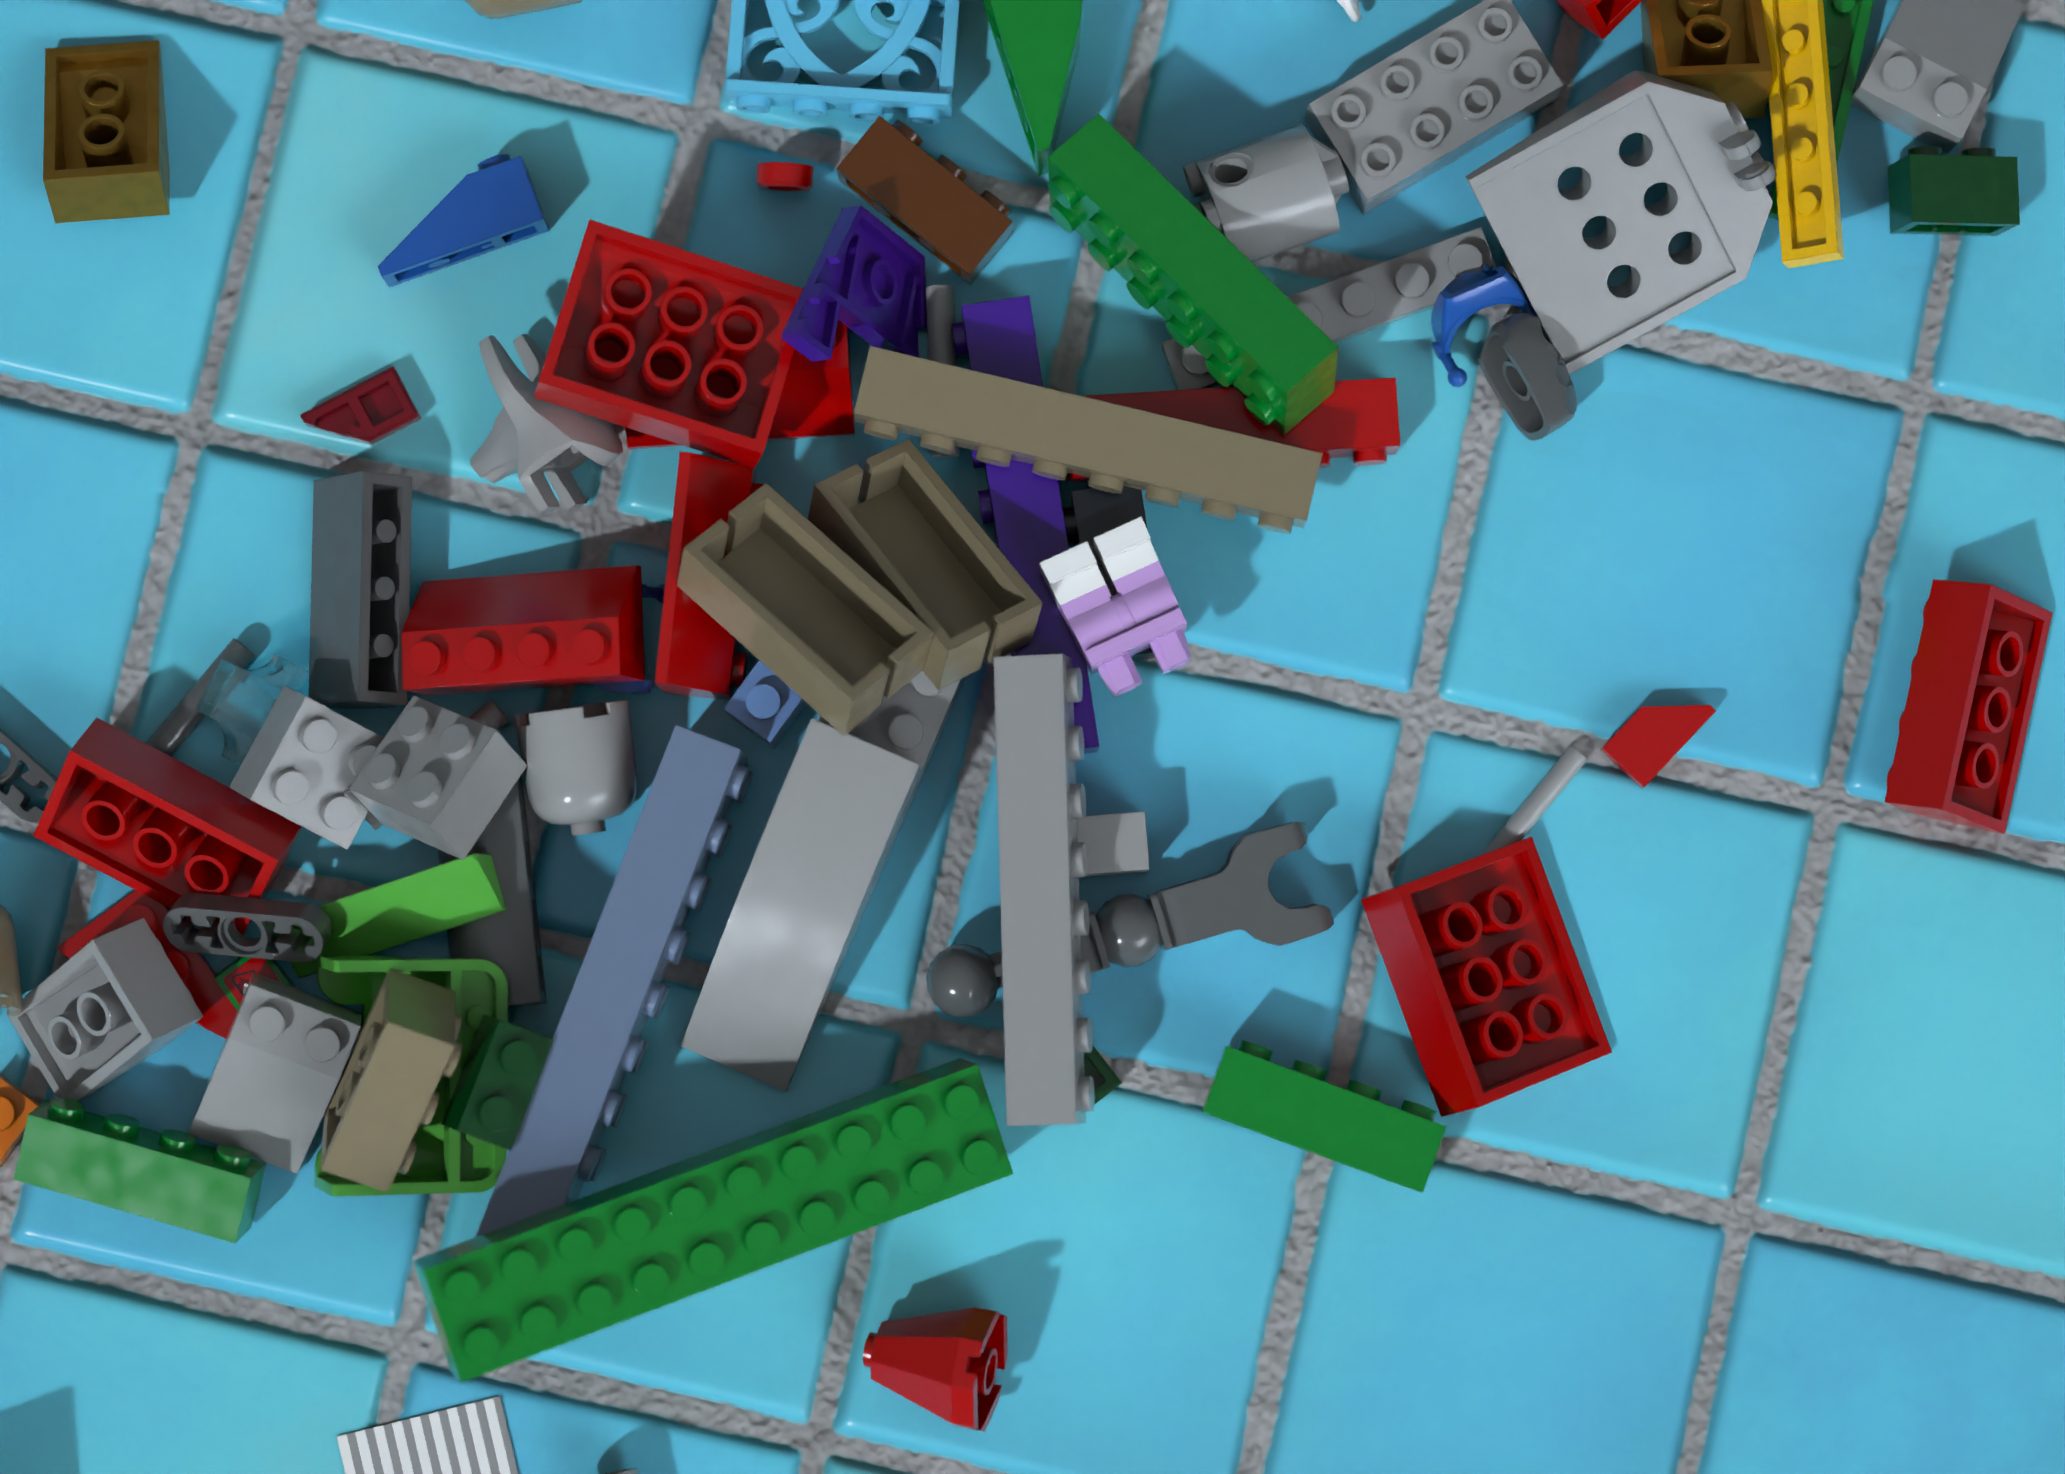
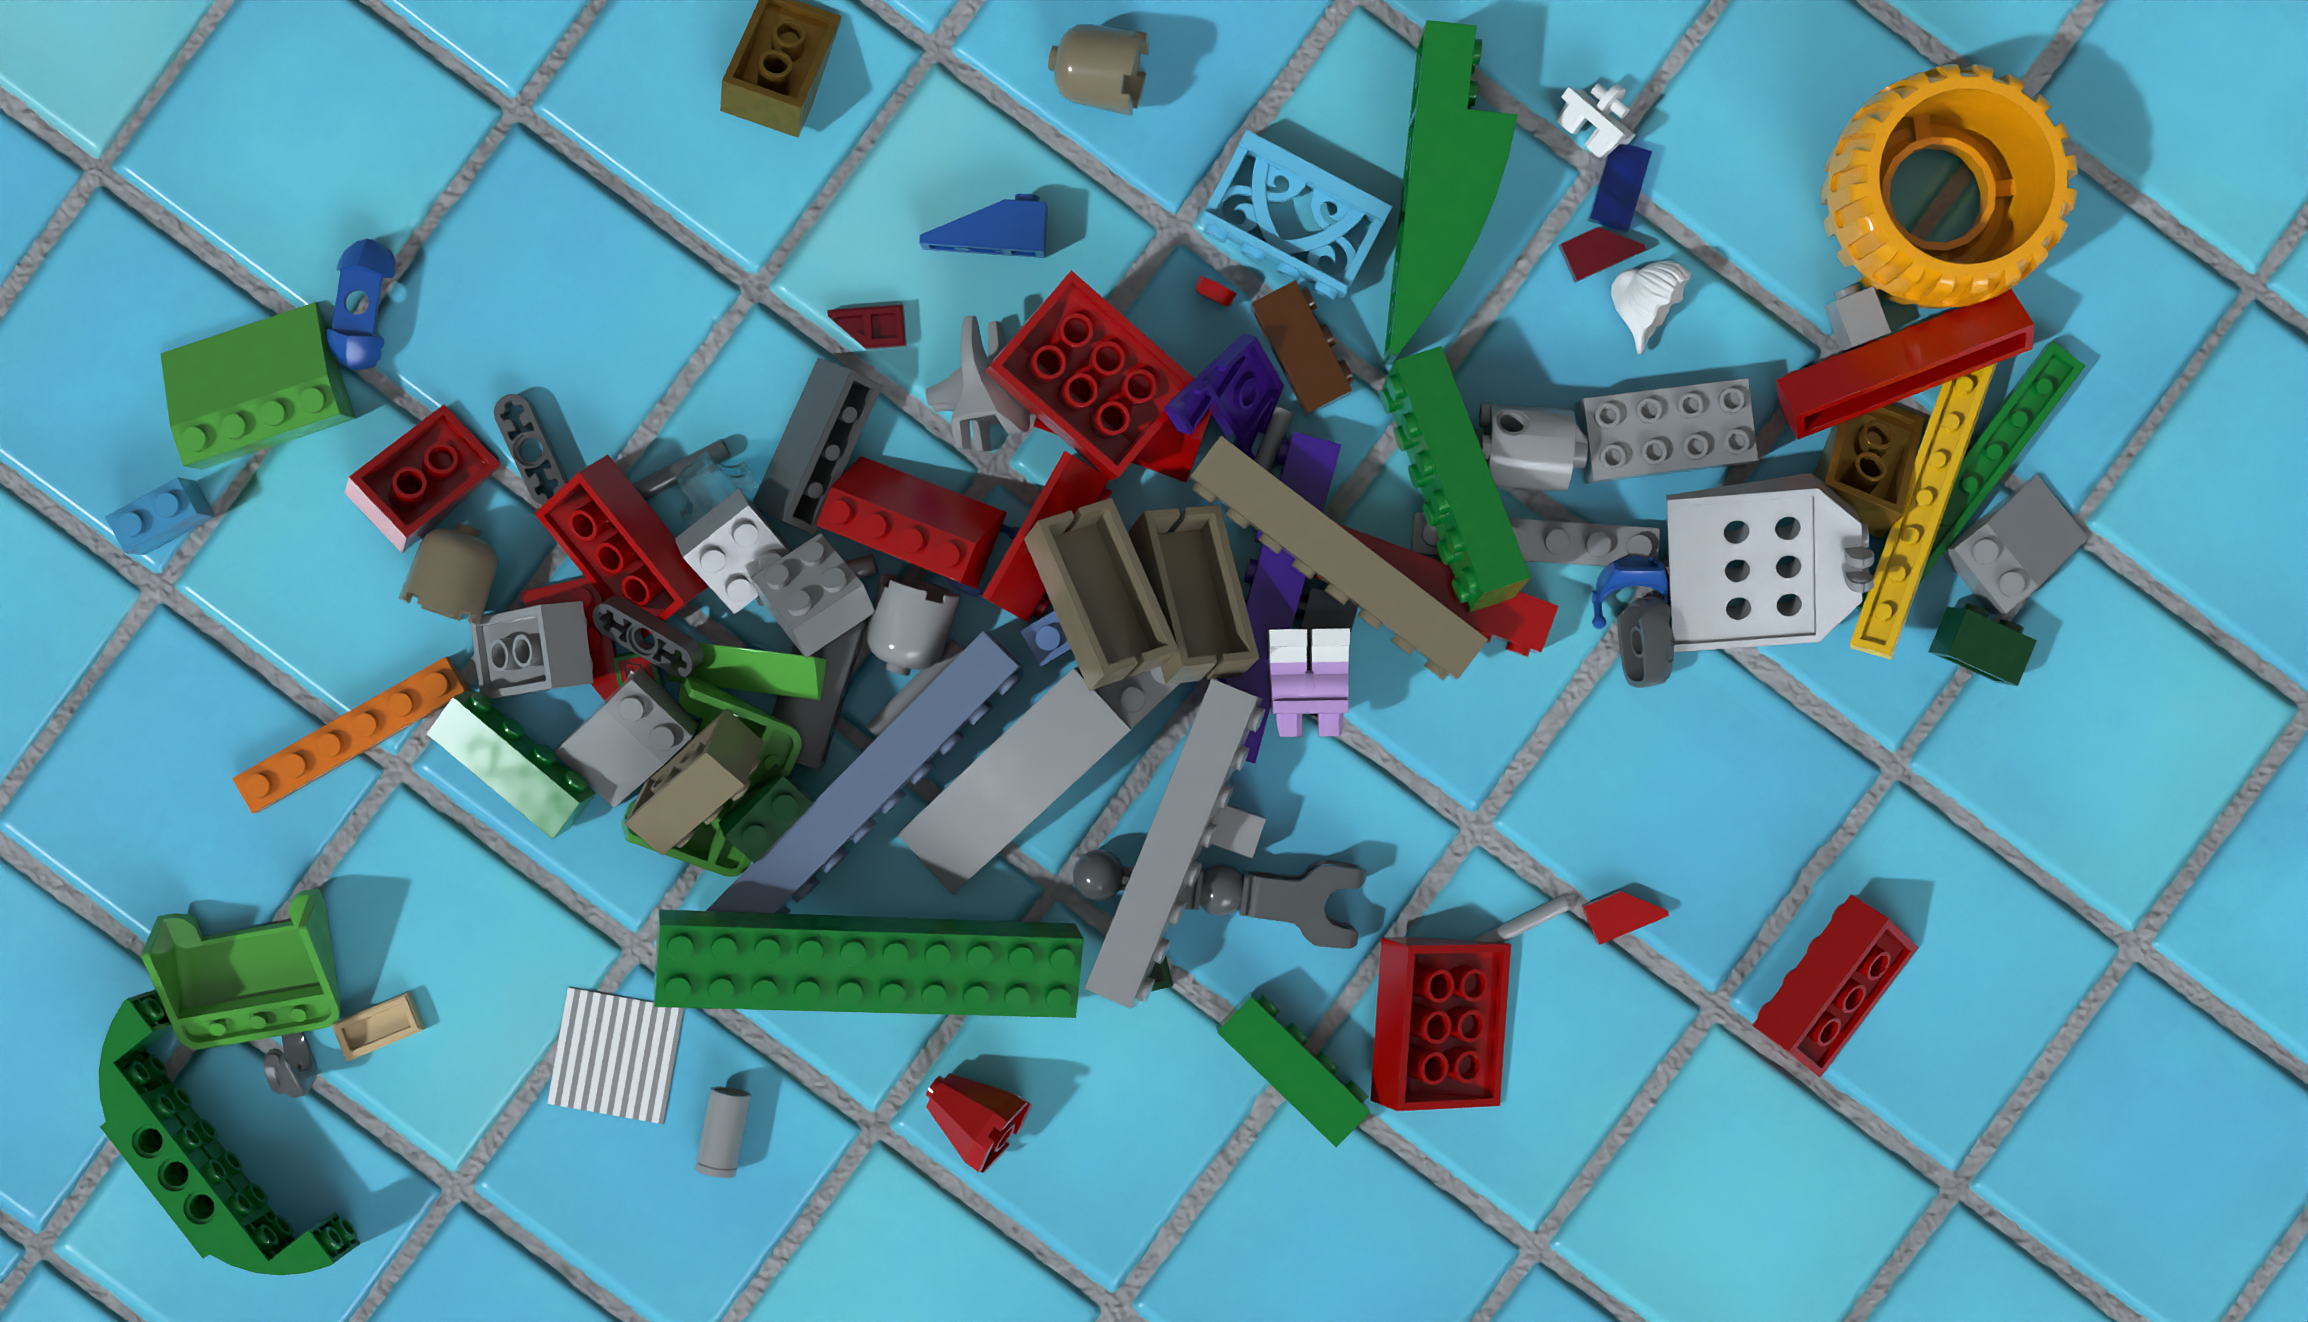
camera: 20 degrees right, 5 degrees up
none -> light grey piece [866,639,964,737]

